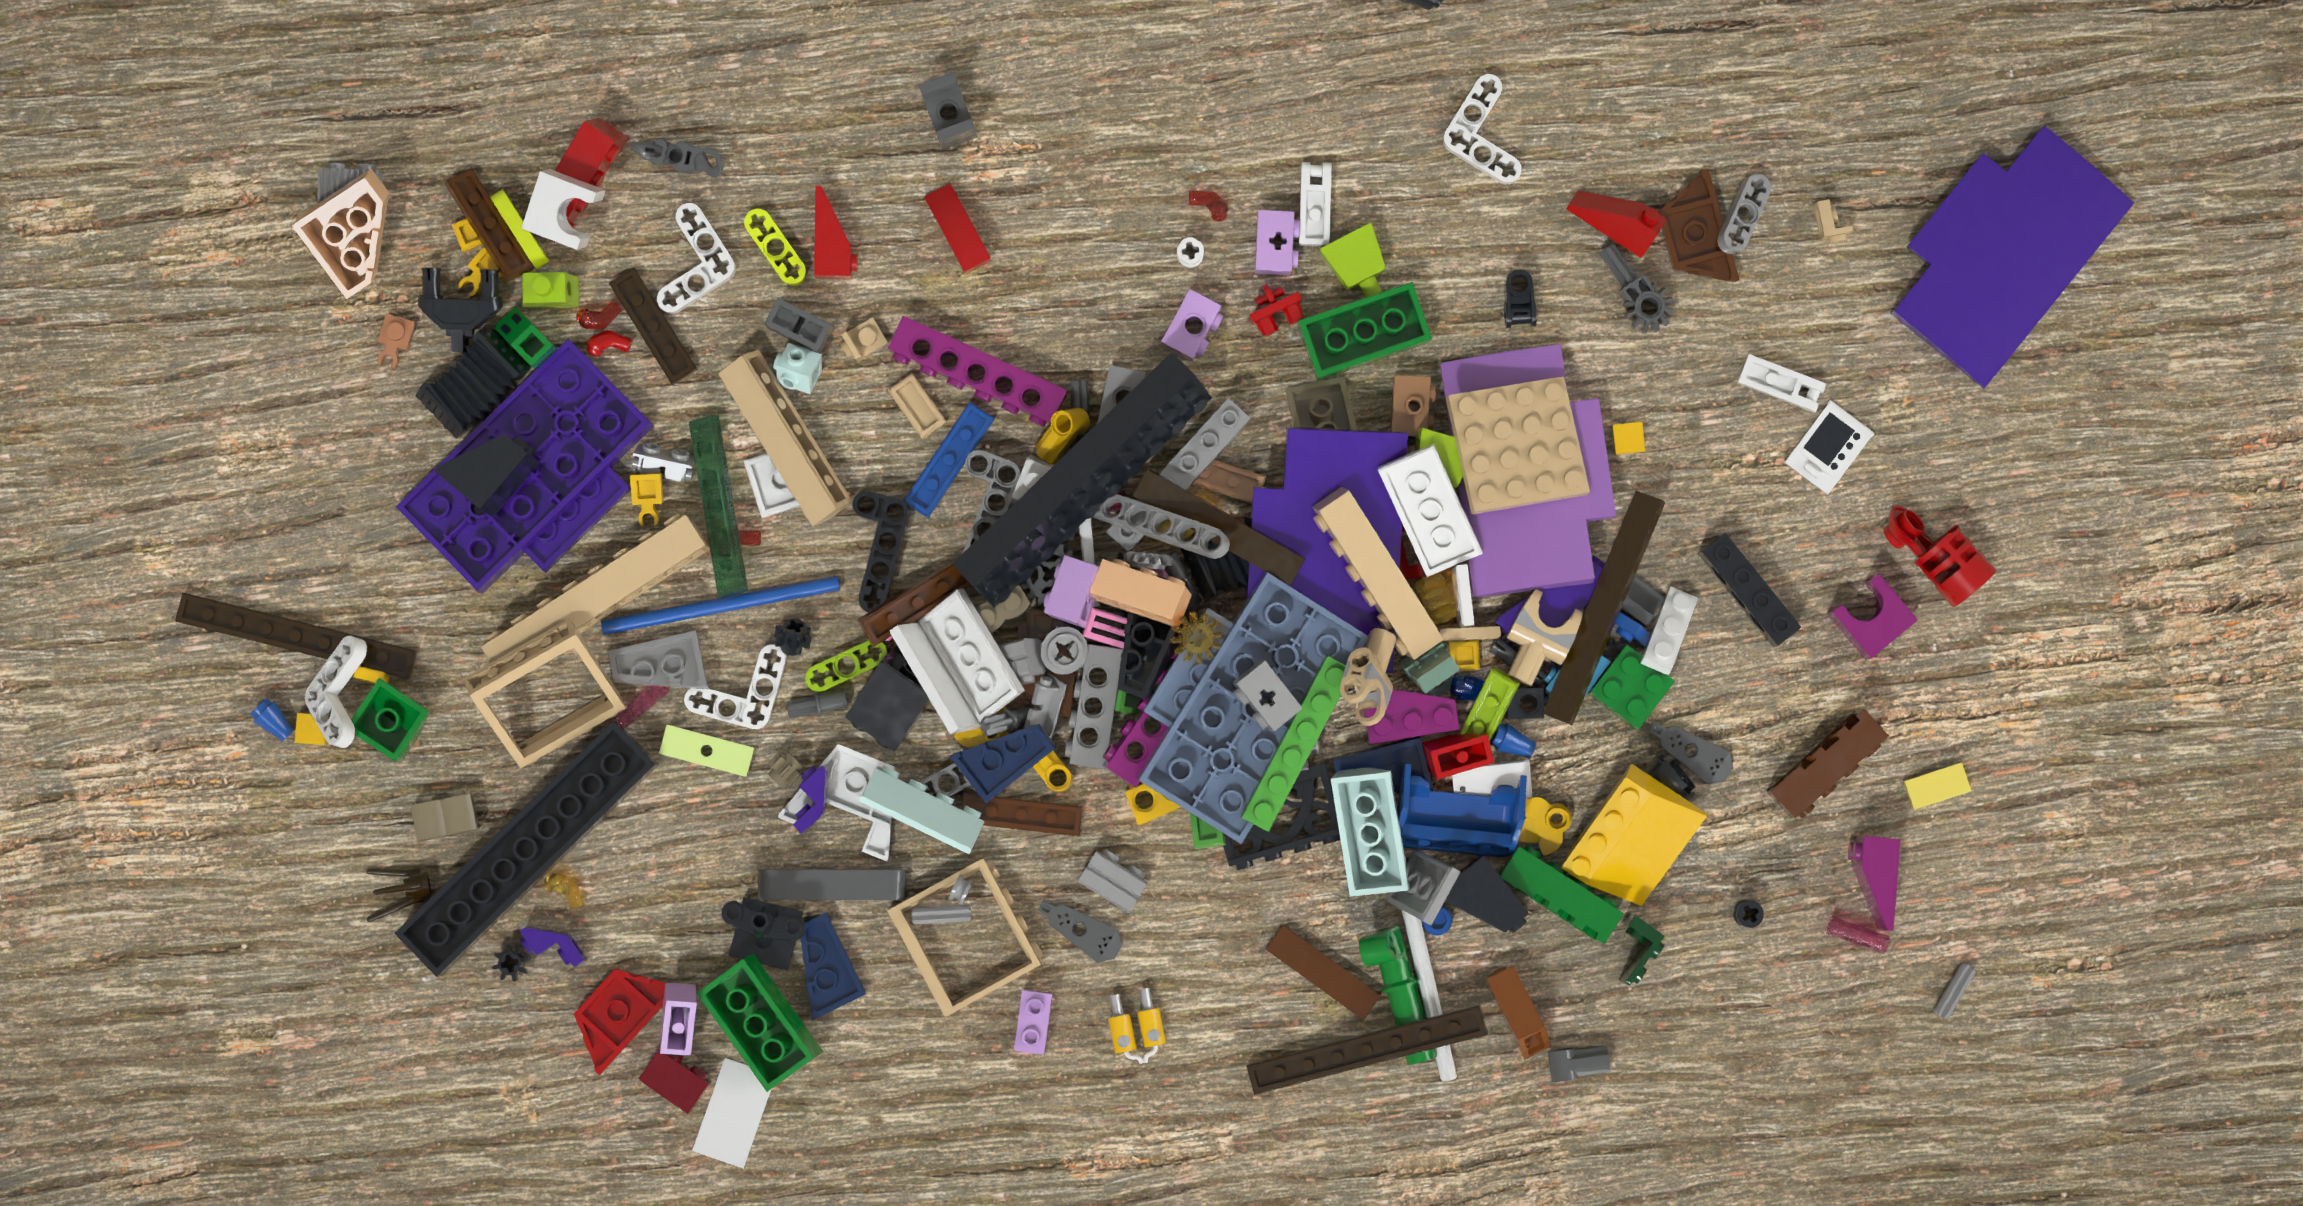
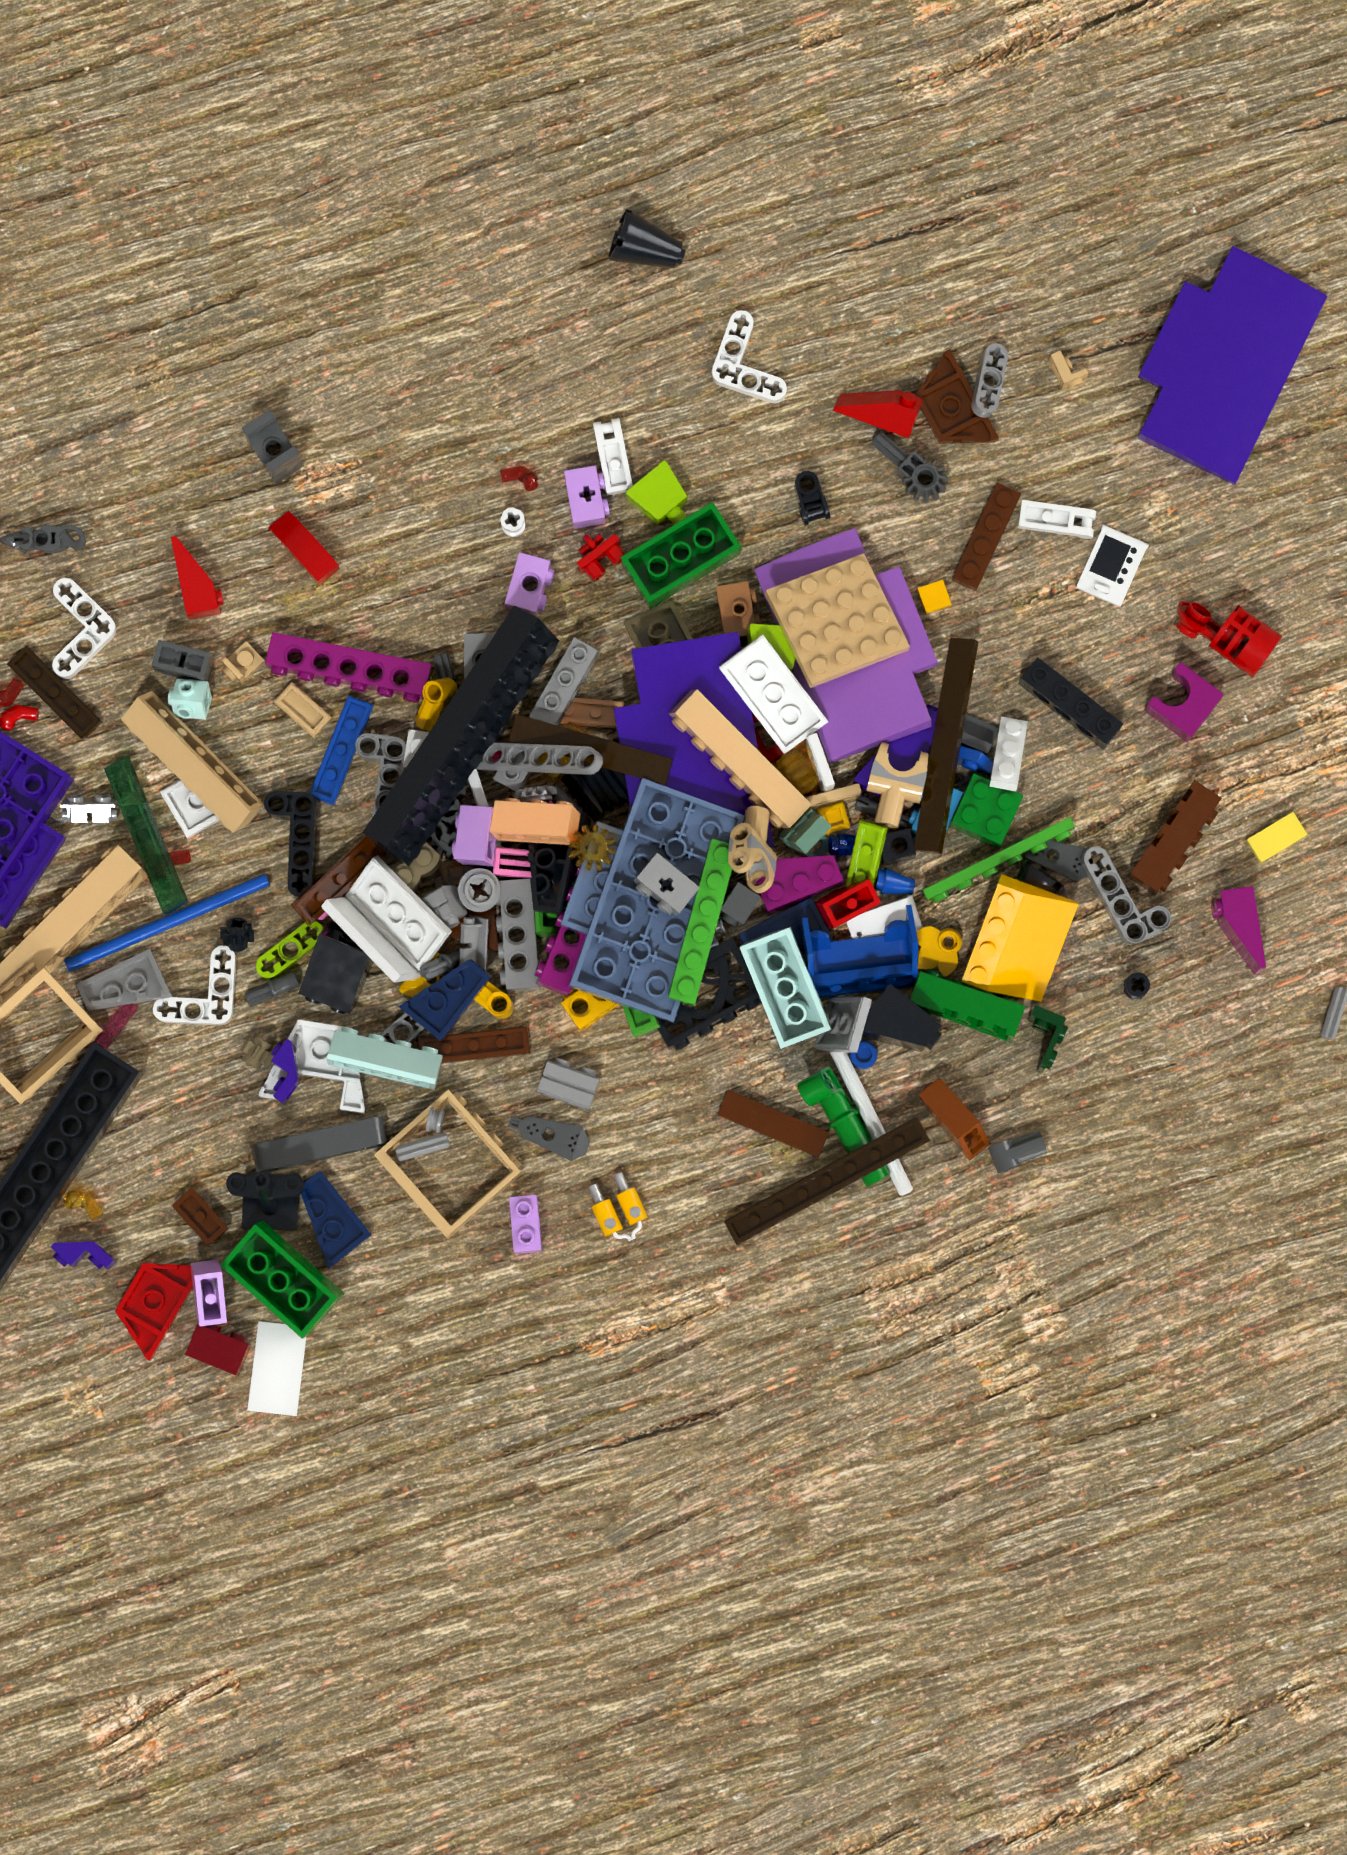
camera: 10 degrees left, 5 degrees down
black gear [492,944,531,982] -> none
yellow plate [630,473,664,526] -> none
yellowish green tile [659,725,755,777] -> none
neon yellow beam [744,209,807,286] -> none
clear pink pin [1826,916,1890,954] -> none
none -> reddish brown plate [171,1187,229,1247]
none -> dark grey brick [720,882,761,927]
none -> bright green plate [923,817,1075,903]
none -> reddish brown plate [952,483,1022,591]
none -> light grey beam [1080,846,1171,944]

